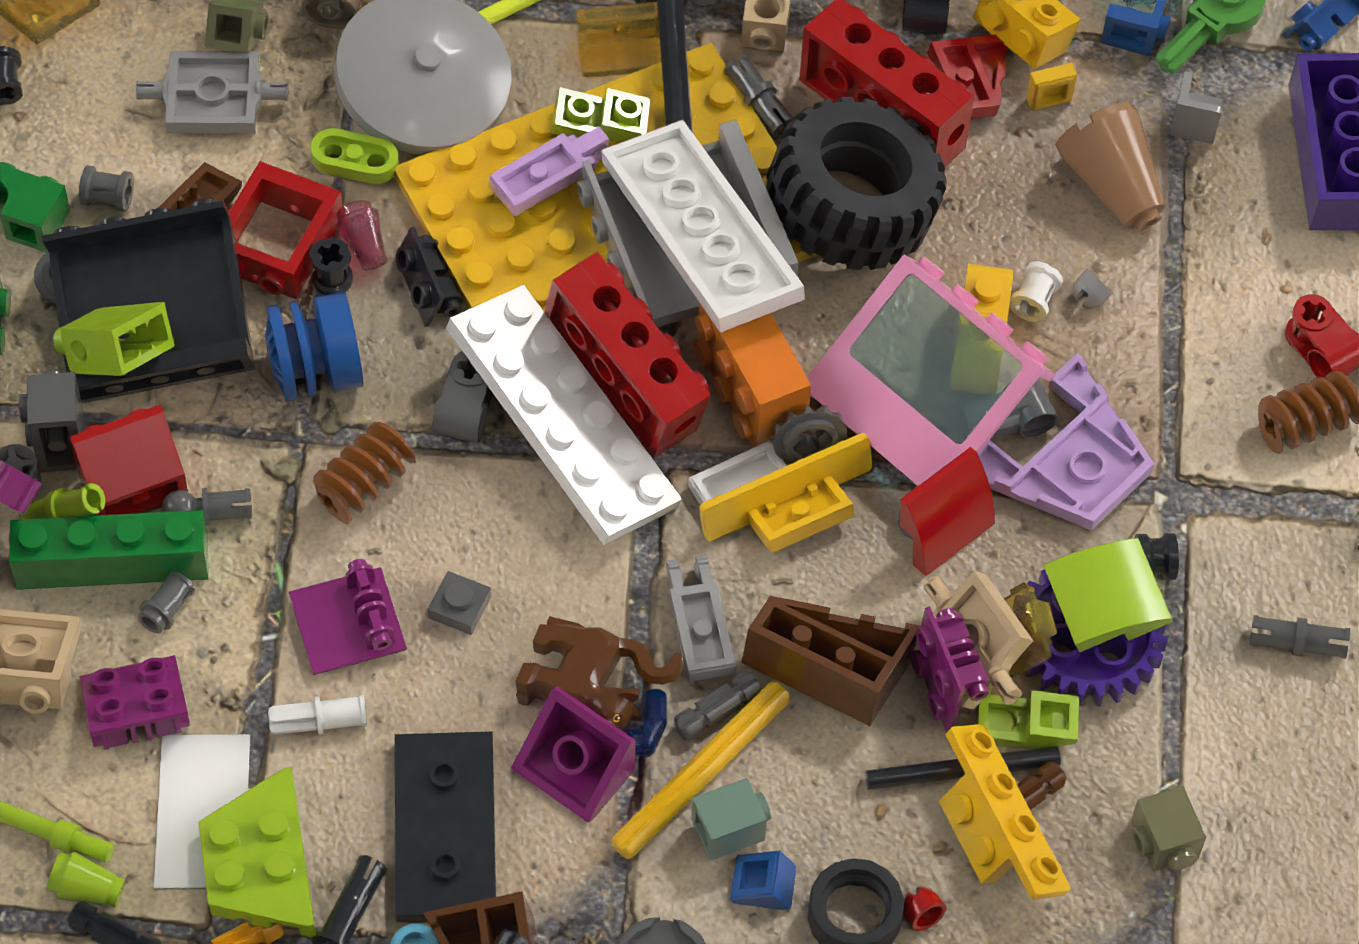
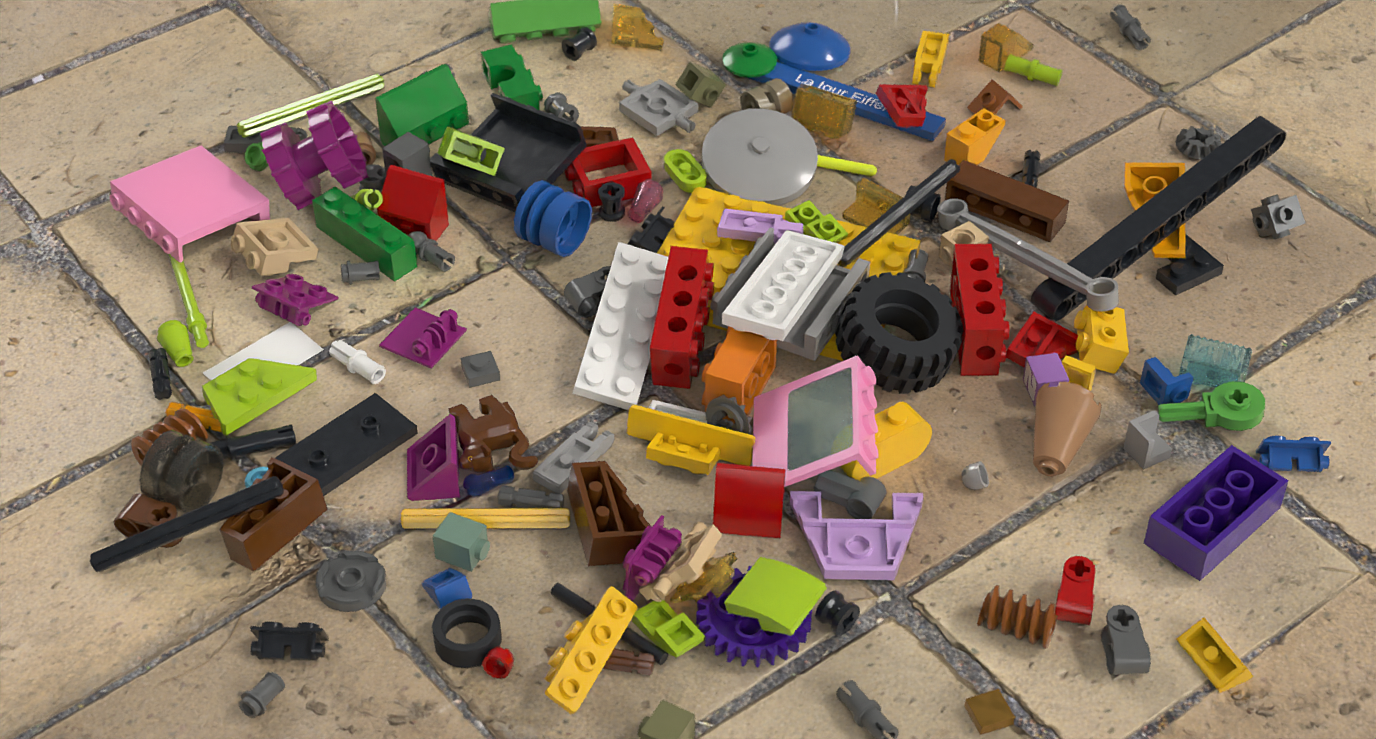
camera: 50 degrees right, 15 degrees down
dark orange piece [313,422,416,525] -> none
white bush [1009,261,1063,322] -> none
none -> medium lavender brick [1023,353,1069,406]

